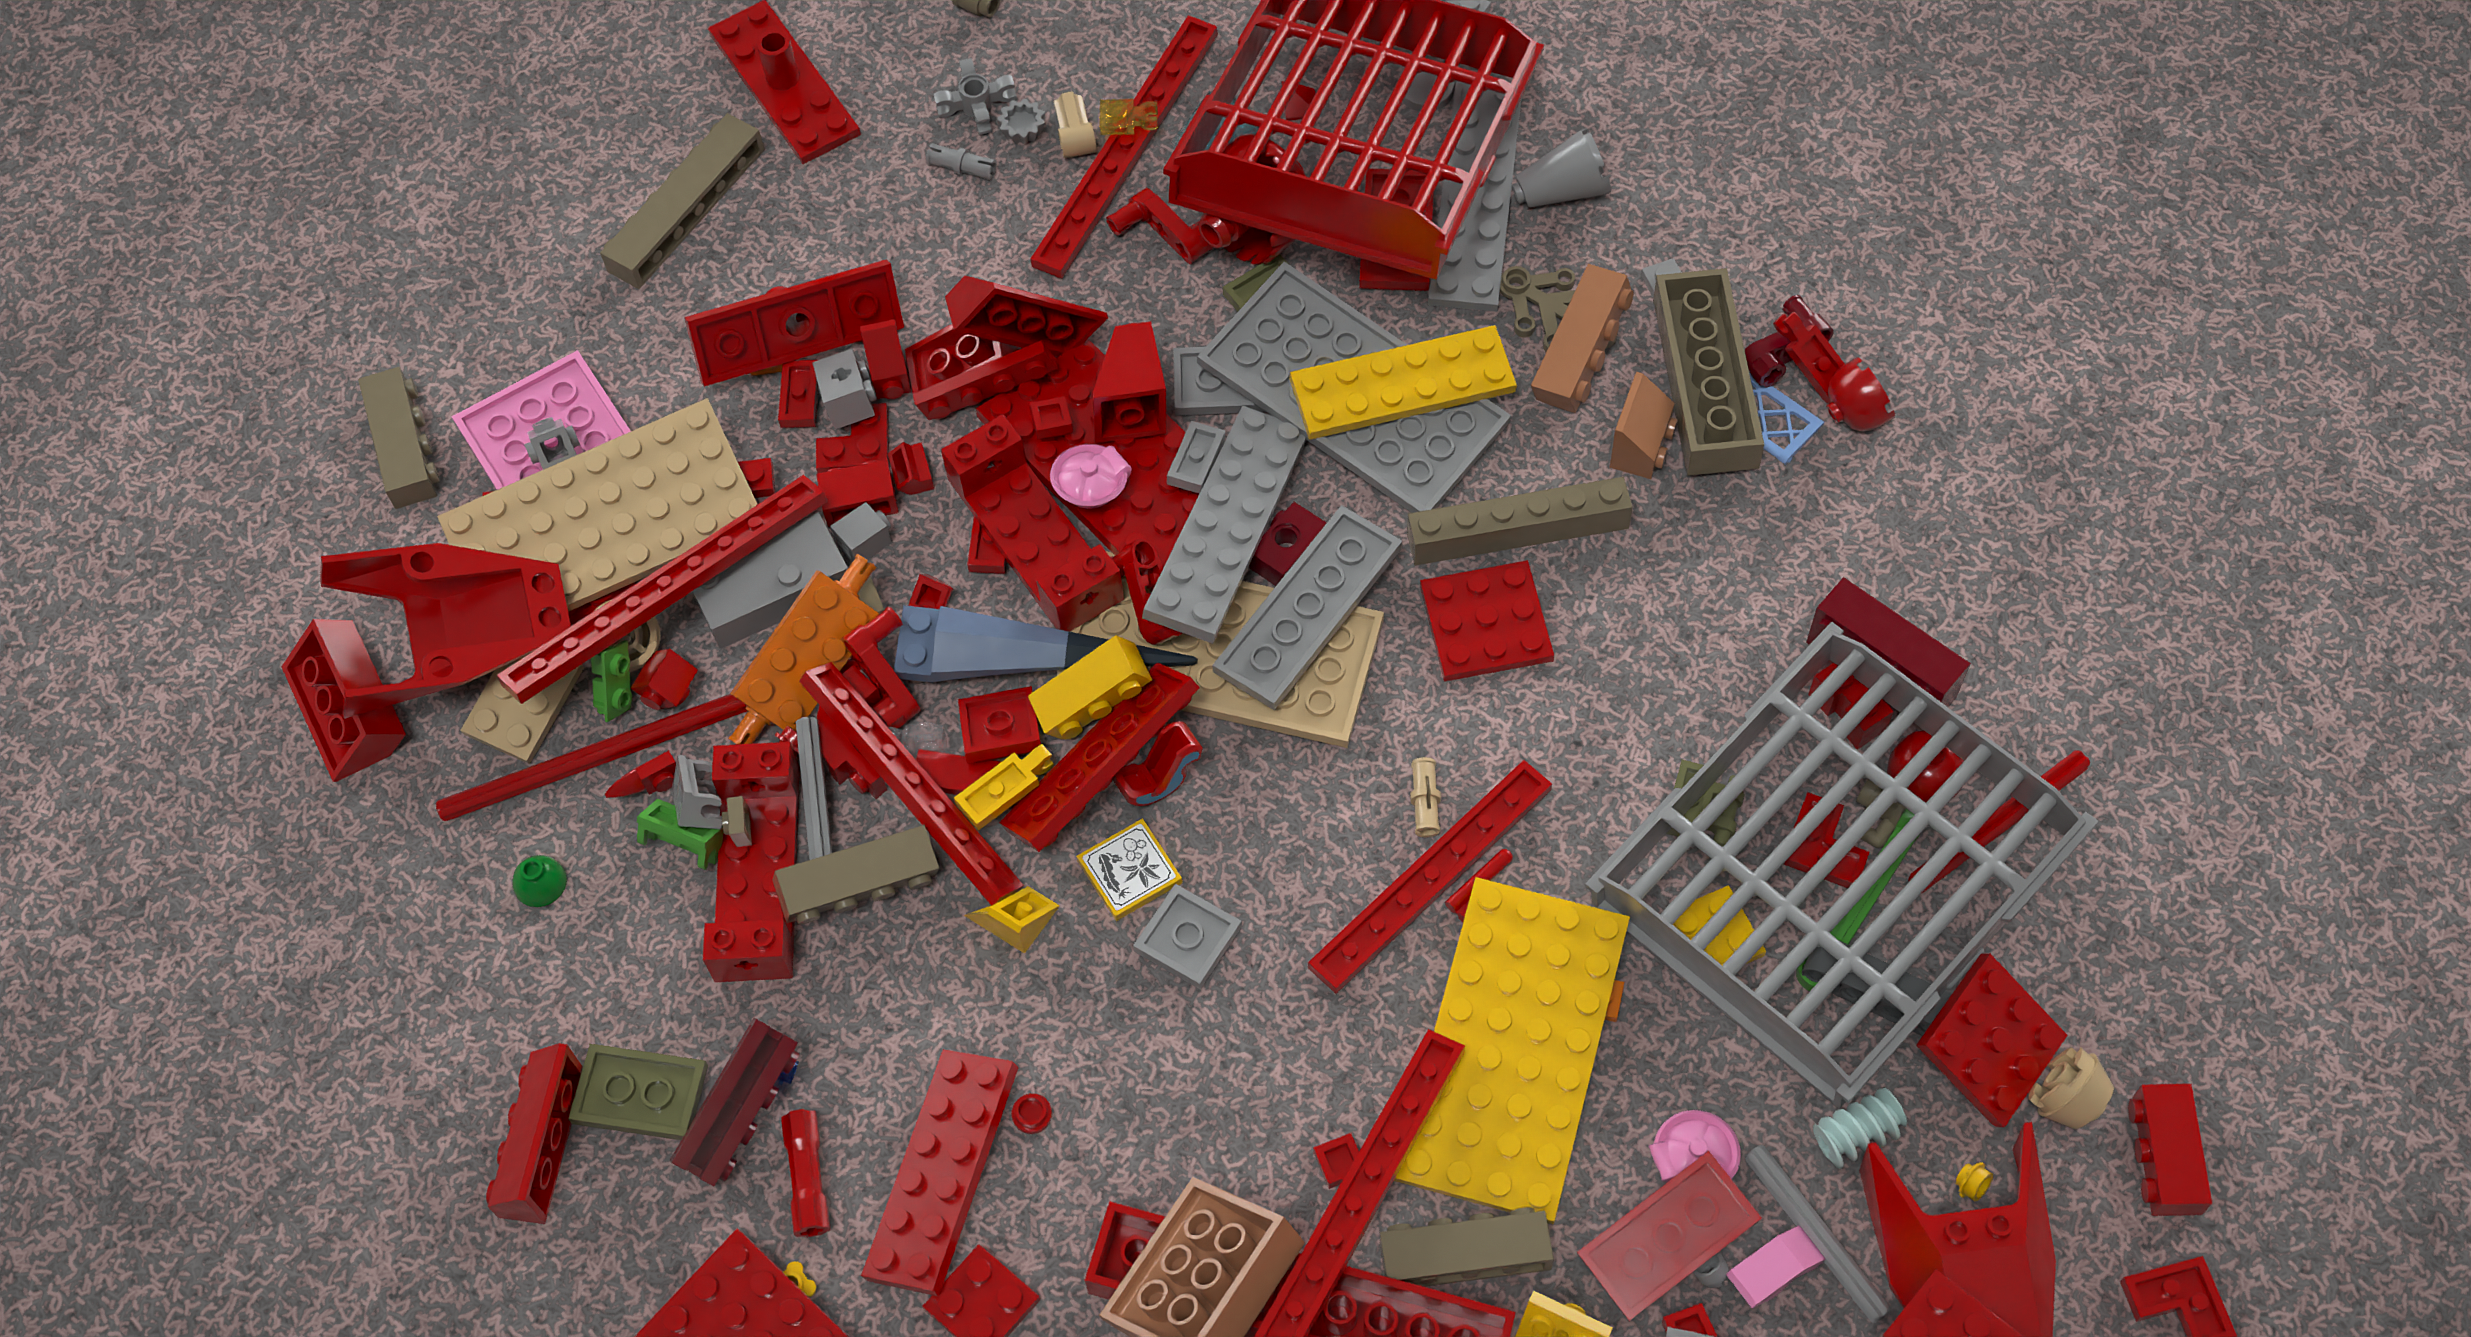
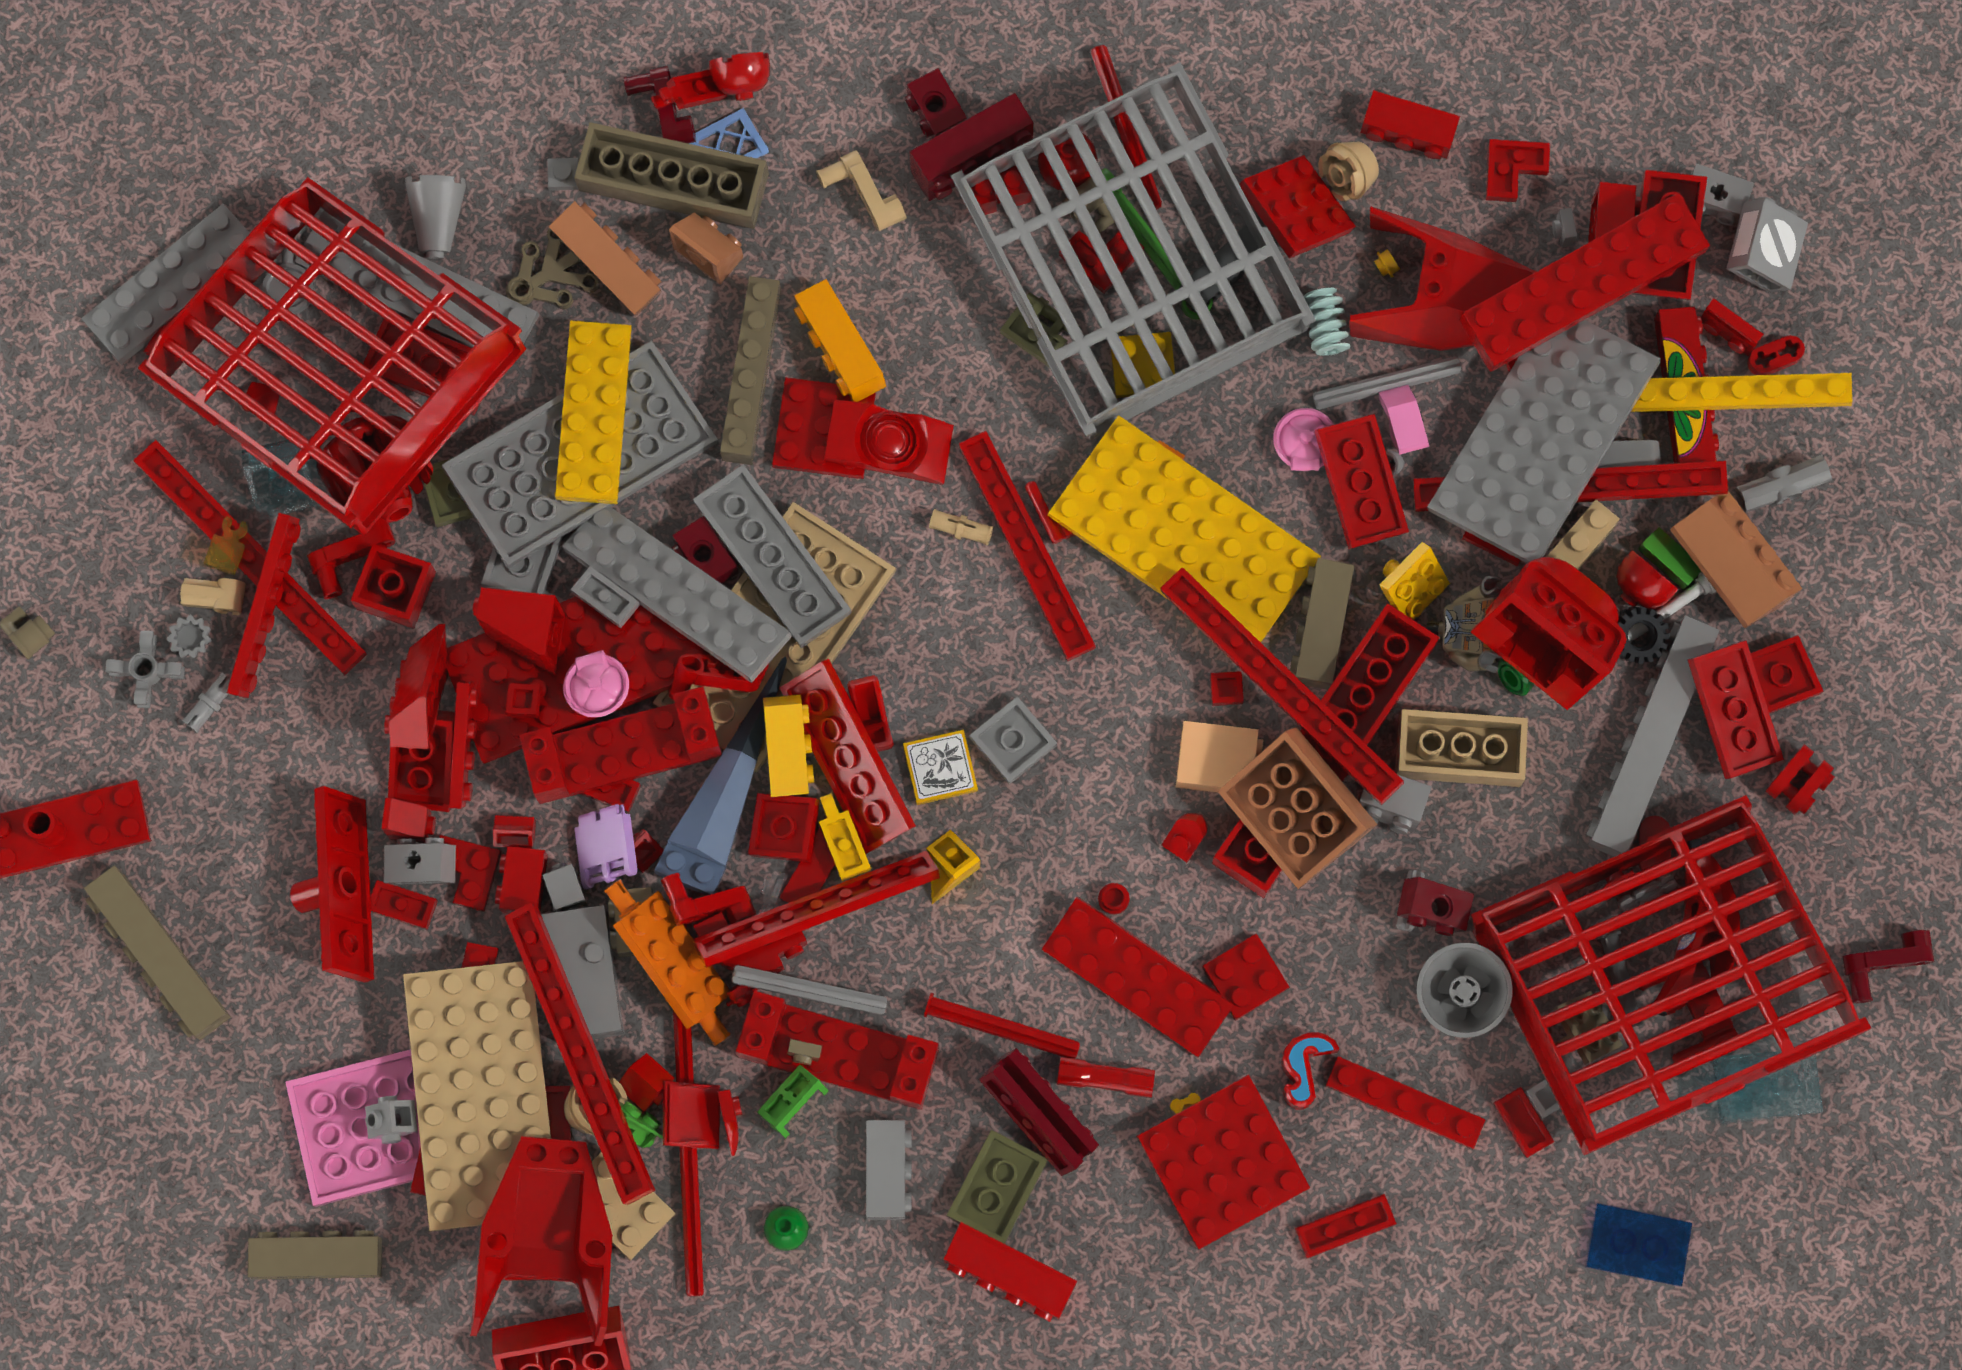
camera: 75 degrees left, 15 degrees up
light grey hinge [672,755,722,829] -> none
dark tan brick [772,825,939,925] -> none
none -> red plate [227,513,301,698]
none -> red brick [350,544,436,629]
none -> lavender plate [574,804,637,889]
none -> red piece [663,1081,720,1149]
none -> light orange brick [793,279,886,402]
none -> tan beam [816,150,906,231]
none -> red slope [823,400,954,485]
none -> light grey brick [866,1120,912,1220]
none -> dark red brick [904,68,967,139]
none -> red axle [923,993,1080,1059]
none -> red plate [1161,813,1208,863]
none -> light nougat brick [1176,721,1263,793]

